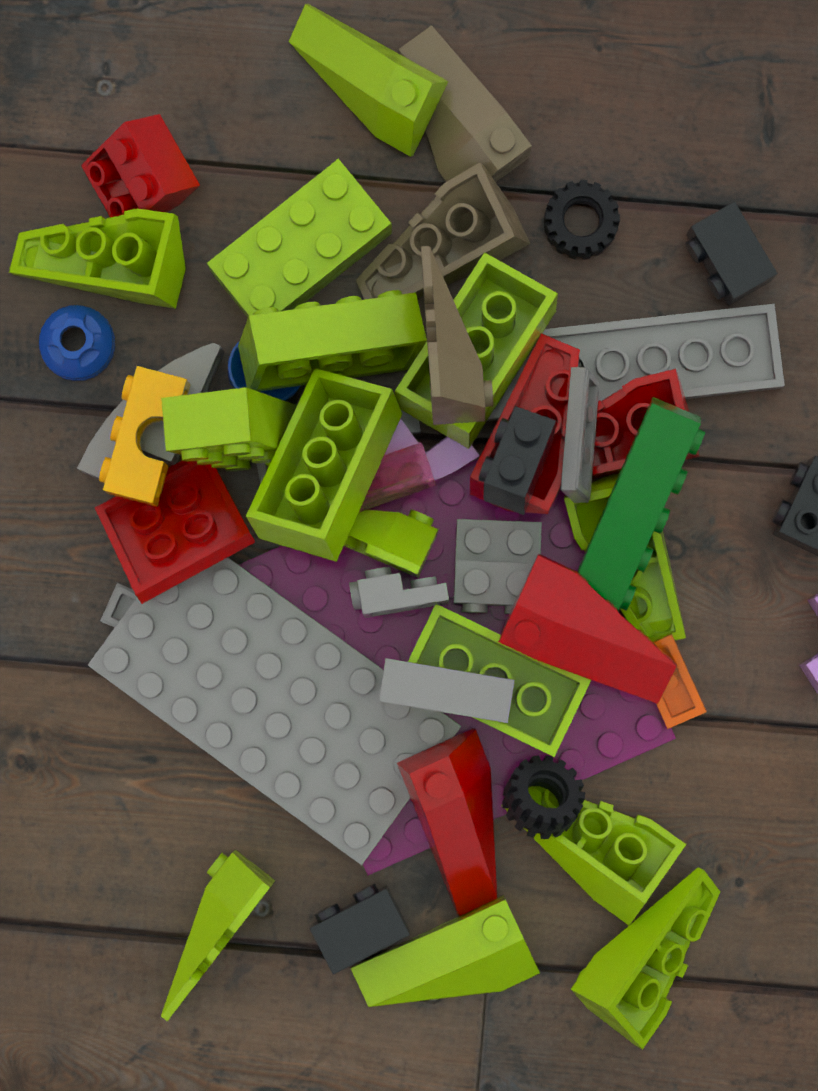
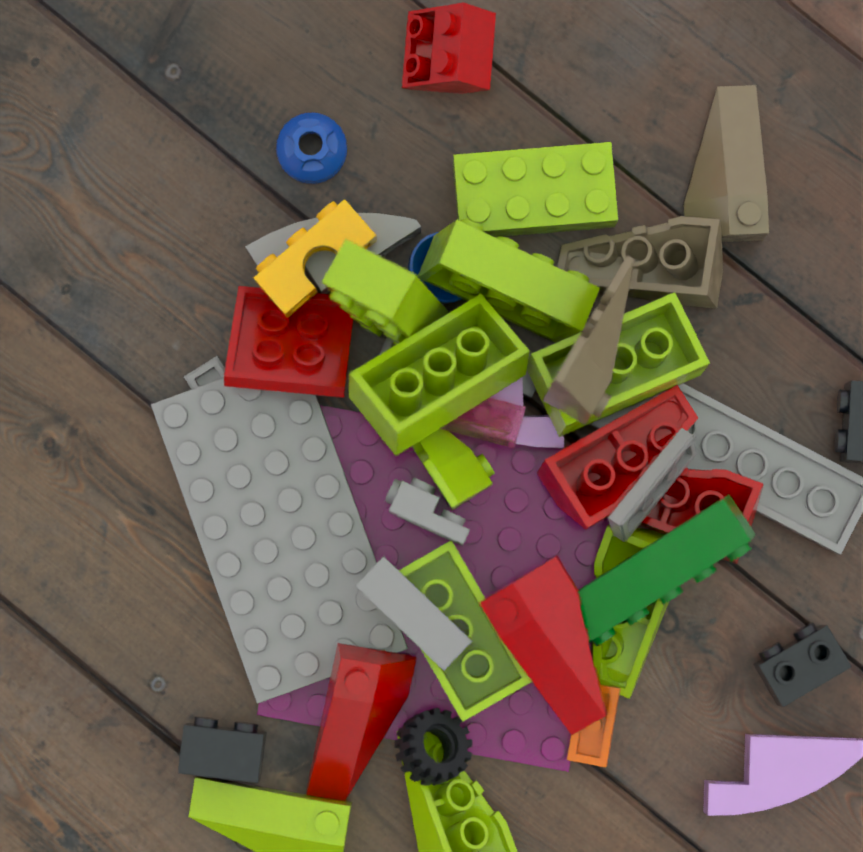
camera: 30 degrees right, 0 degrees up
lime wedge [9,208,186,309] -> none
lime wedge [161,850,275,1021] -> none
lime wedge [289,4,448,157] -> none
light grey plate [454,519,542,614] -> none
black brick [479,406,556,515] -> none
black tyre [544,180,620,260] -> none

